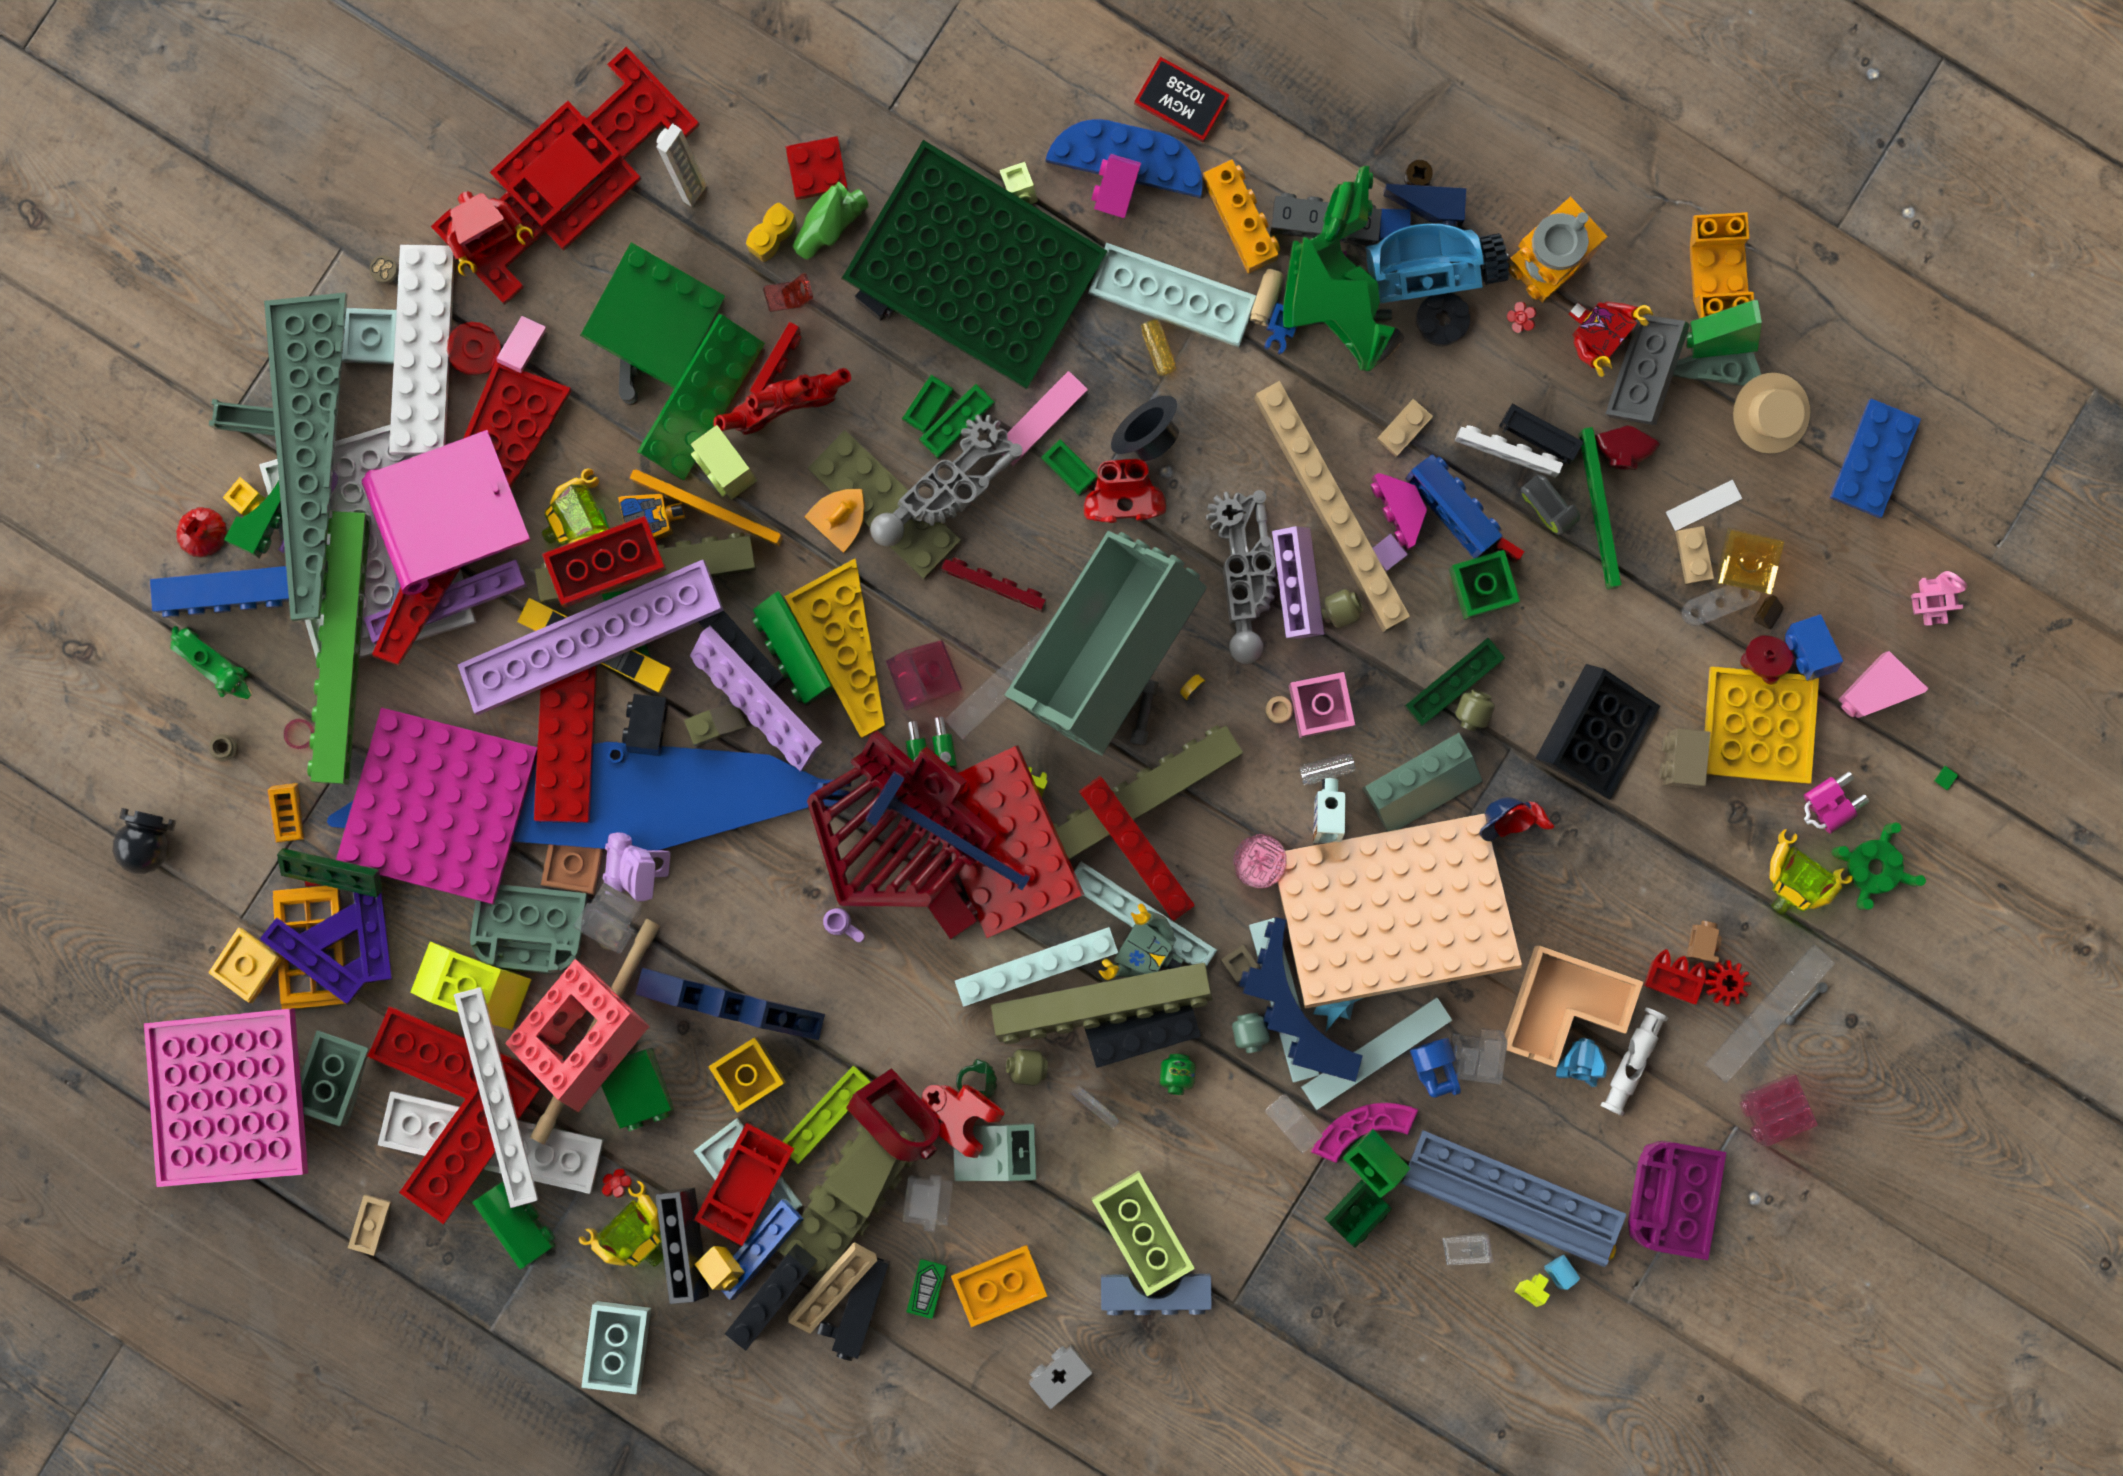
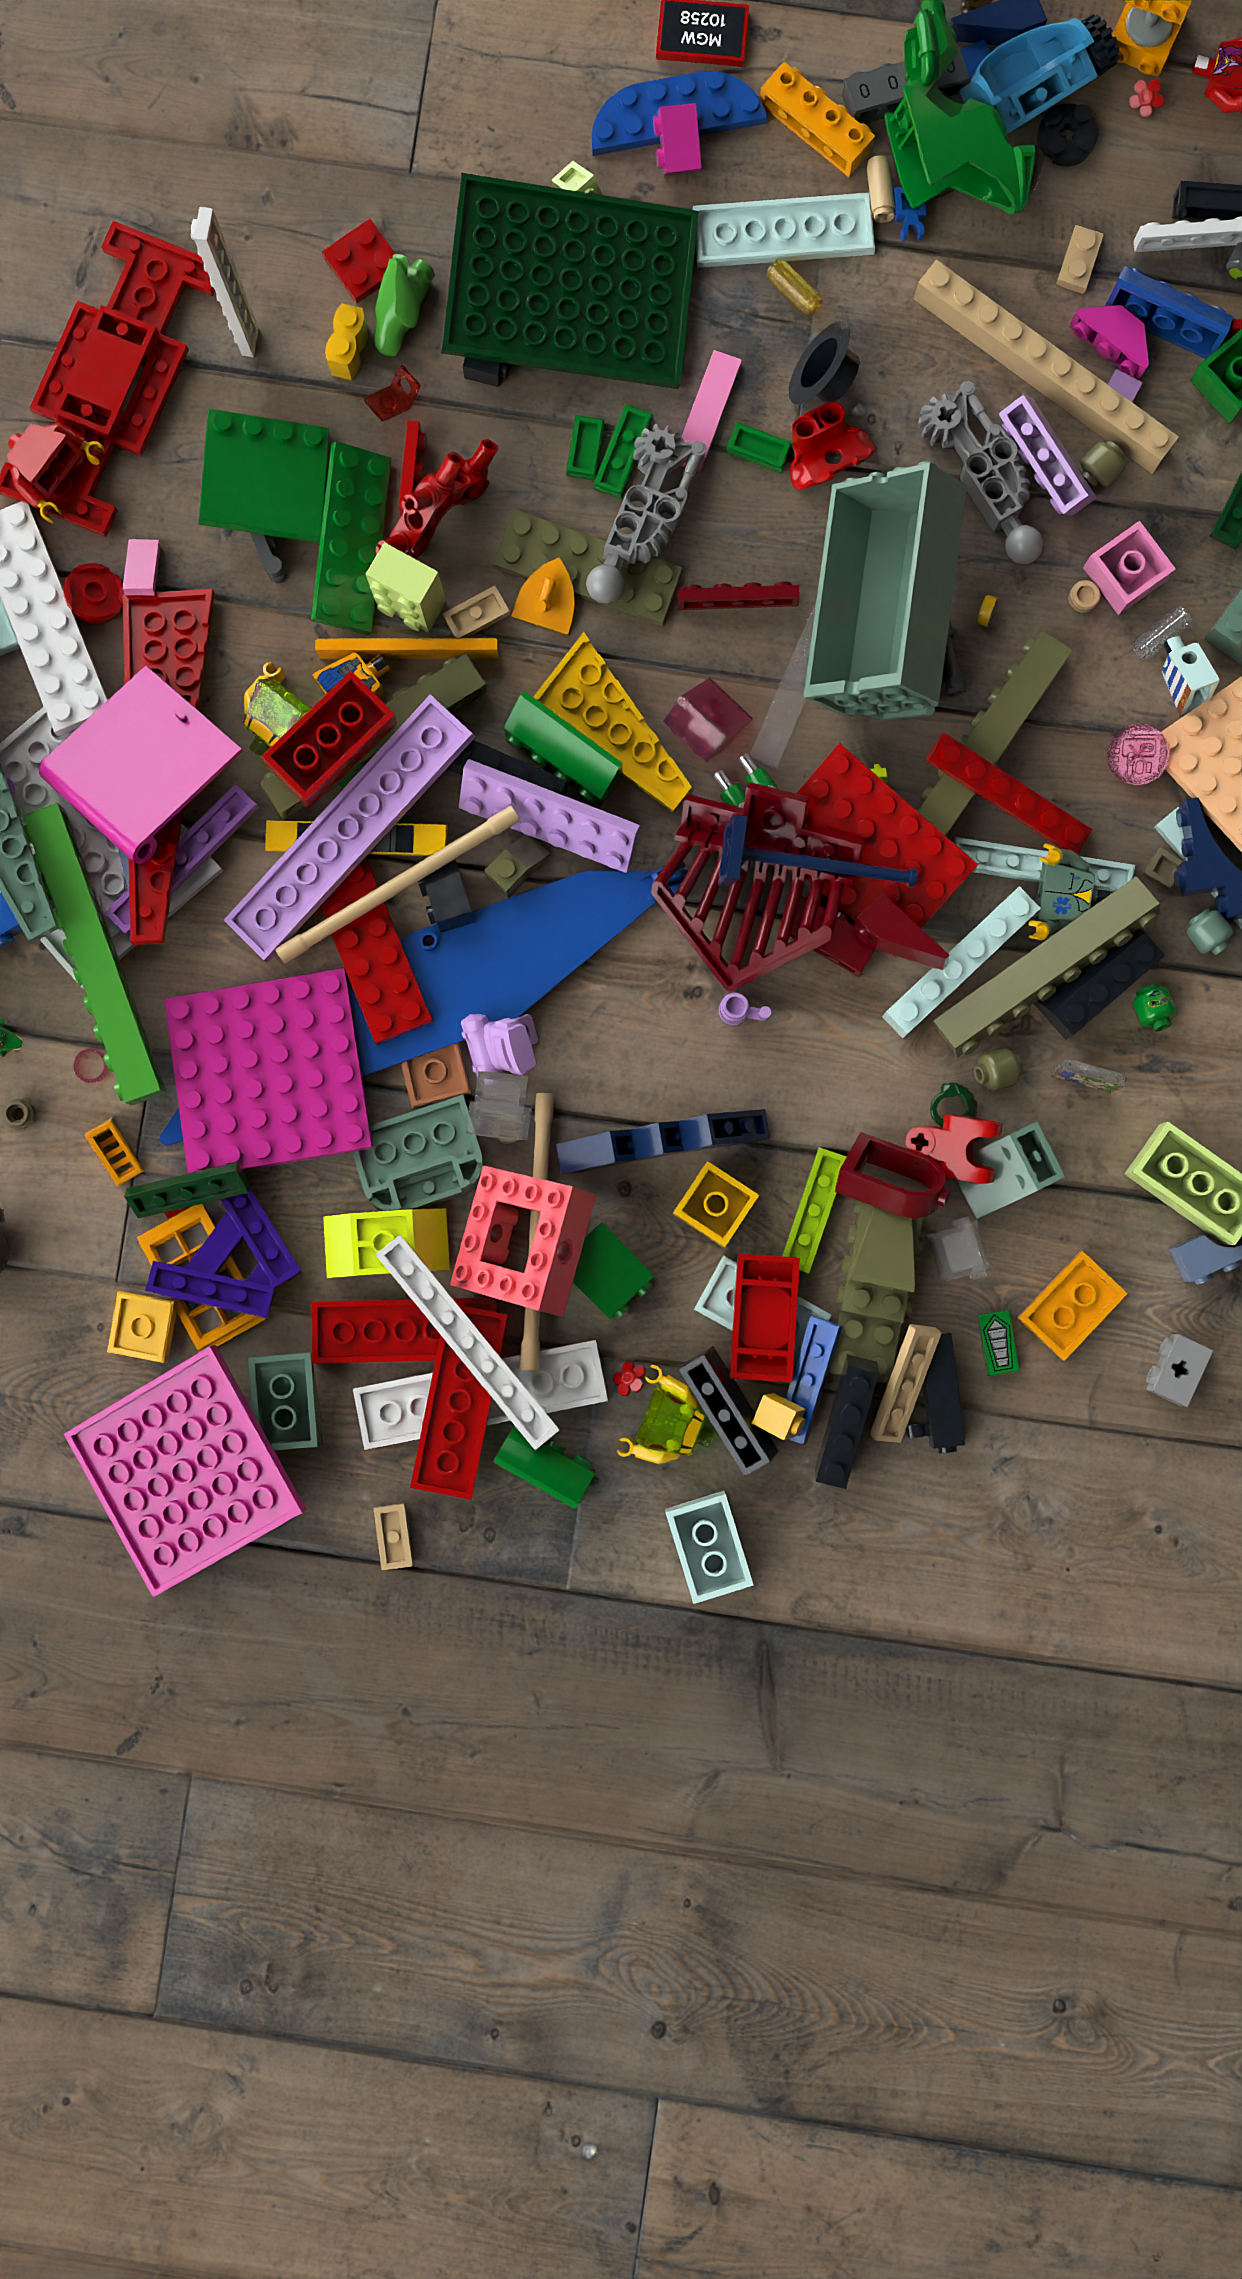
camera: 20 degrees left, 0 degrees up
none -> tan piece [275,805,521,964]
none -> tan plate [442,585,510,638]
none -> dark red slope [854,893,950,970]

